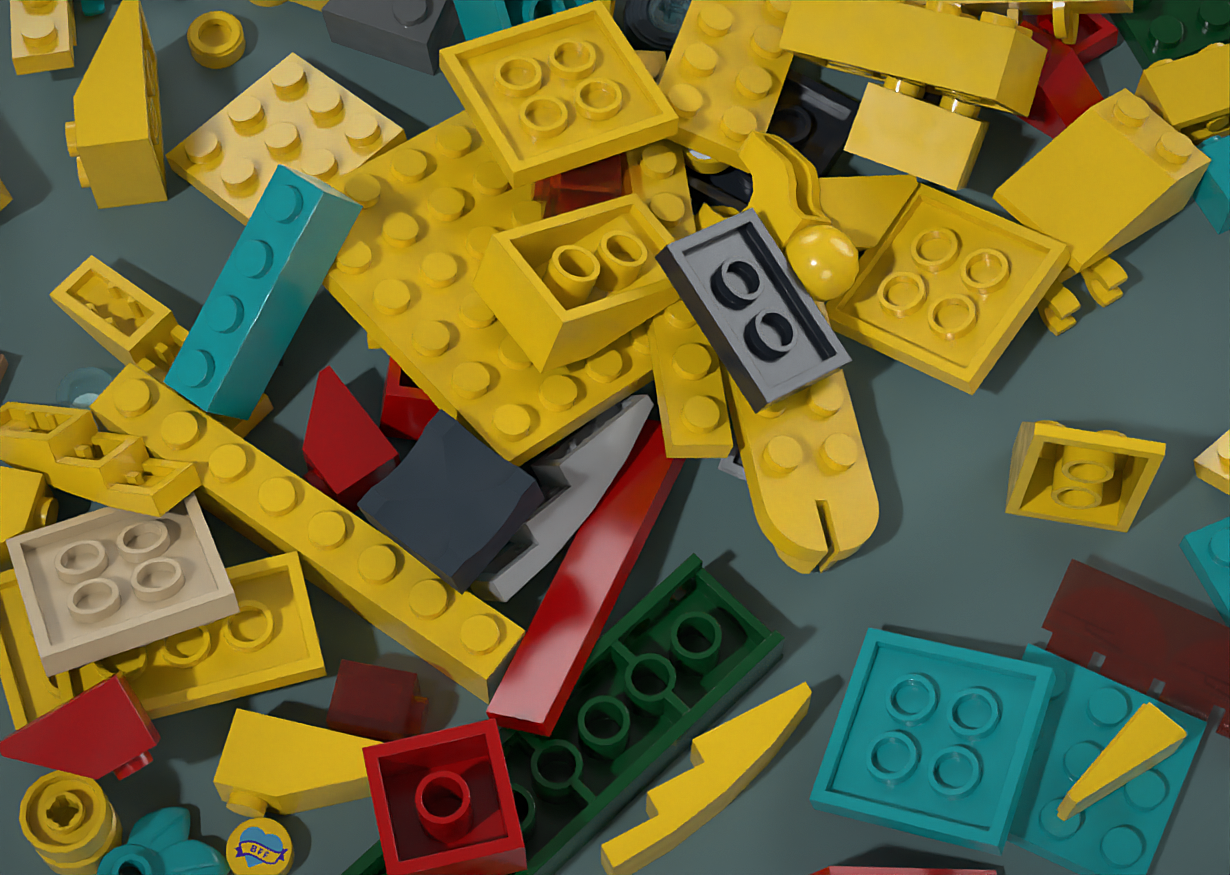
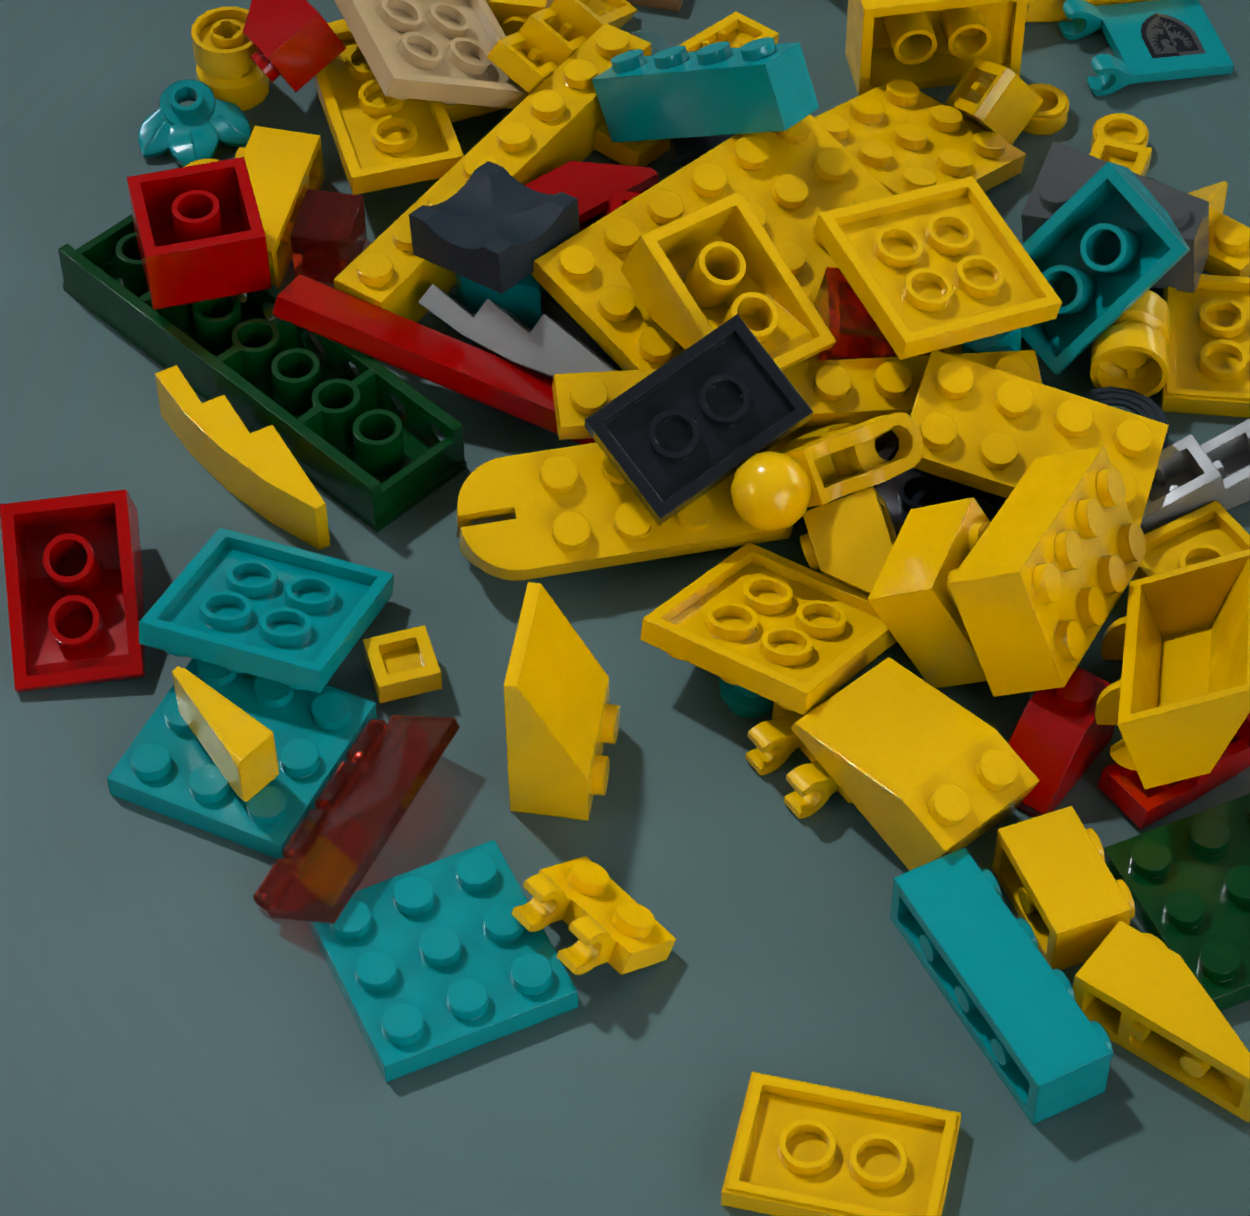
camera: 90 degrees right, 15 degrees down
none -> yellow plate [363,625,442,703]
none -> yellow slope [945,57,1044,145]

